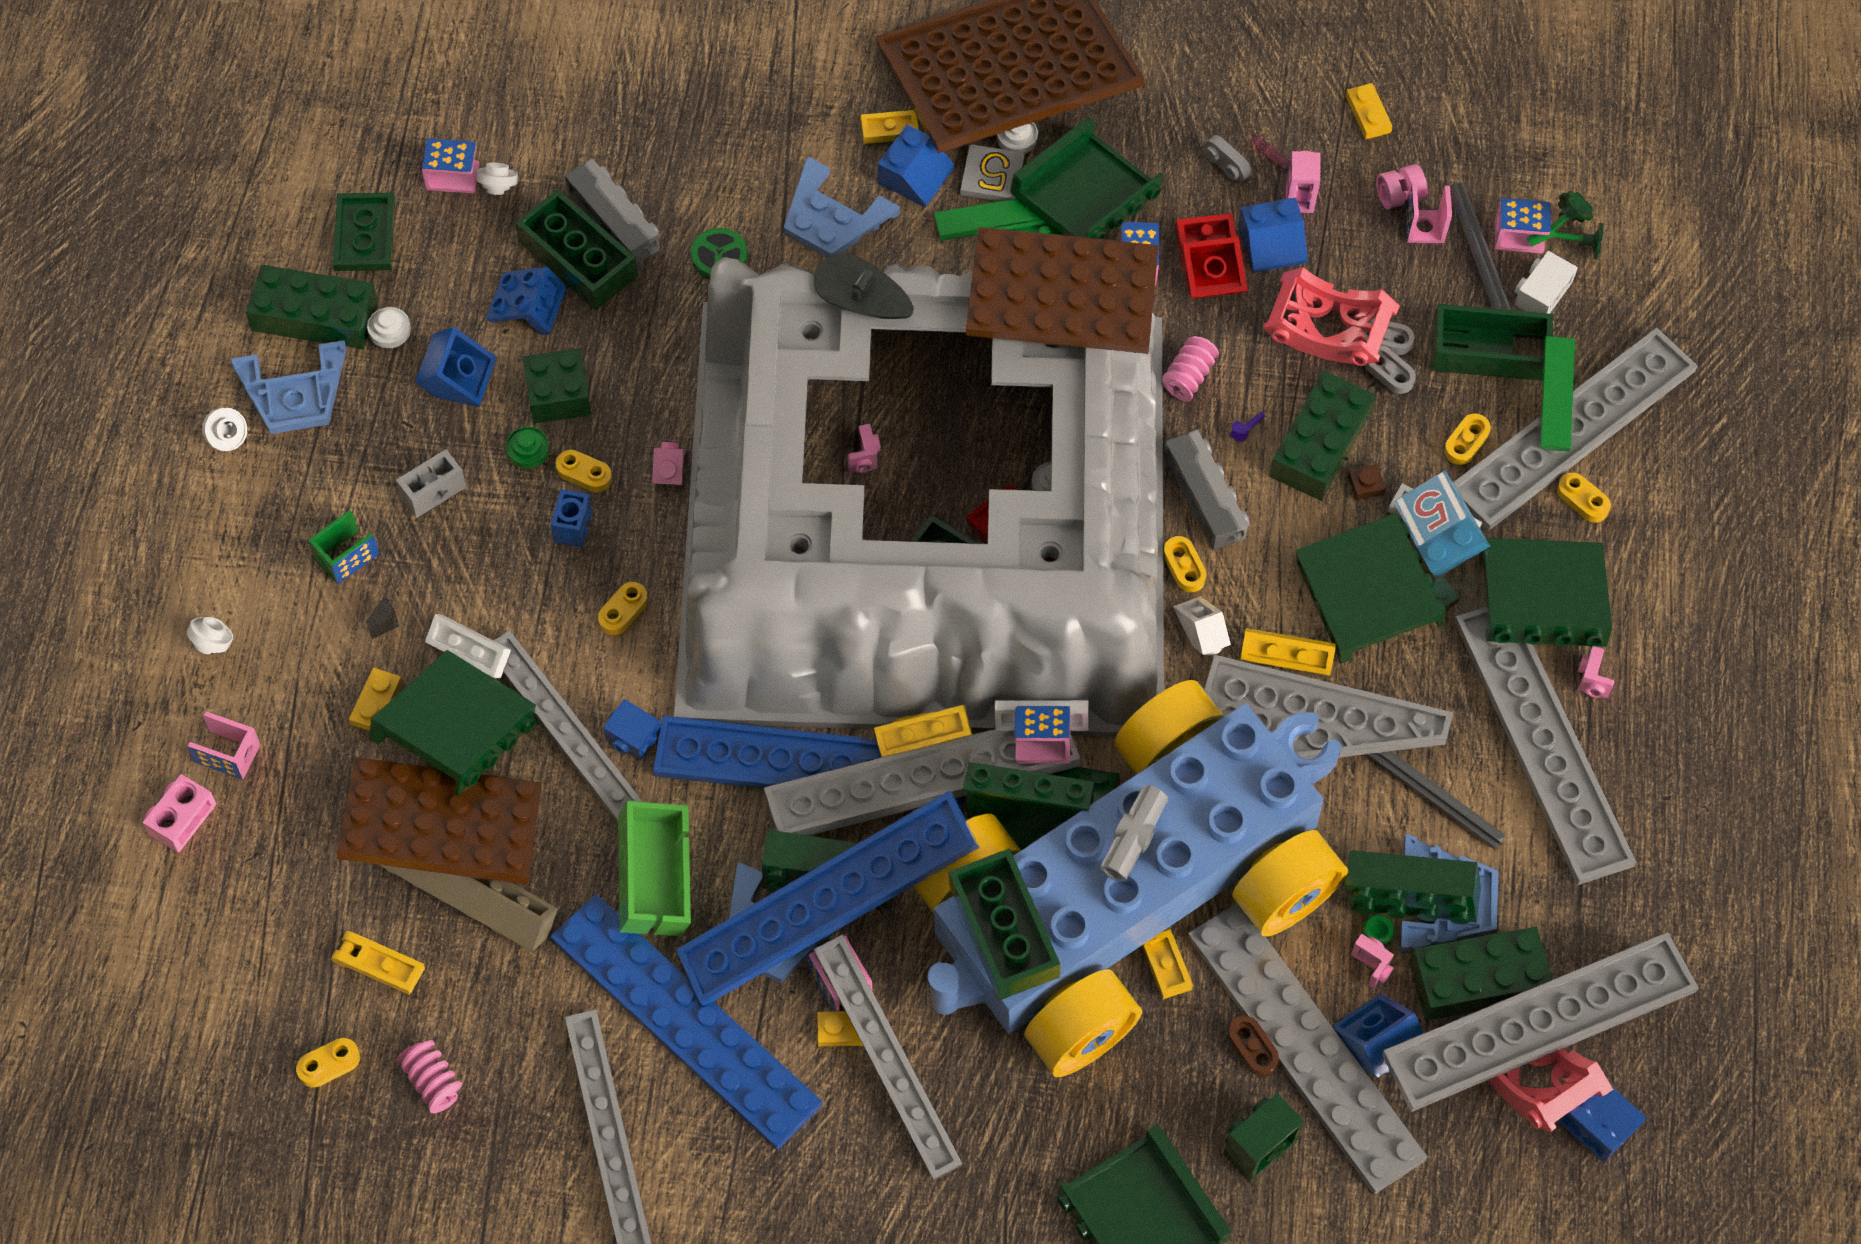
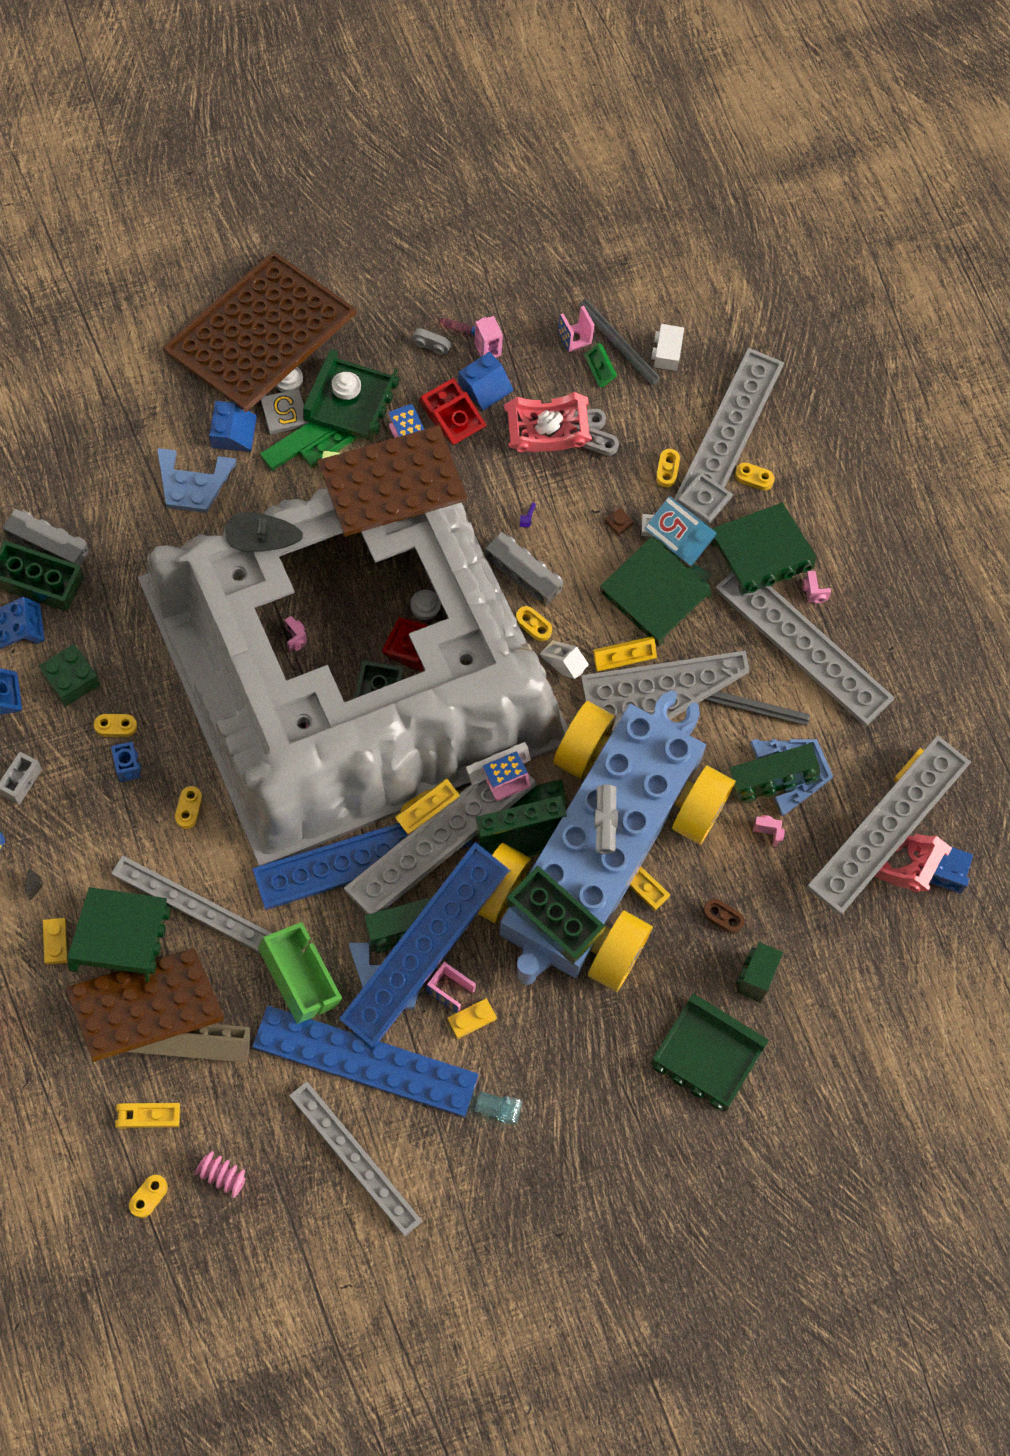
camera: 30 degrees left, 5 degrees up
white plate [425,614,511,678] -> none
green plate [505,426,550,469] -> none
blue head [603,699,661,760] -> none
bright pink bracket [652,442,686,485] -> none
green tile [691,228,748,278] -> none
light grey plate [814,934,962,1180] -> none
yellow plate [861,110,919,144] -> none
bright pink piece [1162,336,1219,402] -> none
light grey plate [1187,903,1428,1195] -> none
dark green brick [1269,370,1376,501] -> none
blue slope [1332,993,1423,1078] -> none
yellow plate [1345,83,1393,140] -> none
green tile [1362,915,1395,947] -> none
bright pink wheel [1376,164,1428,209] -> none
dark green brick [1409,926,1553,1021] -> none
dark green piece [1431,304,1553,381] -> none
piece [1494,198,1551,253] -> none
dark green plant [1526,191,1603,259] -> none
green tile [1540,336,1575,452] -> none
none -> white plate [332,372,361,399]
none -> clear light blue piece [475,1091,523,1125]
none -> white plate [535,410,563,435]
none -> green plate [584,343,617,387]
none -> light grey tile [677,472,733,525]

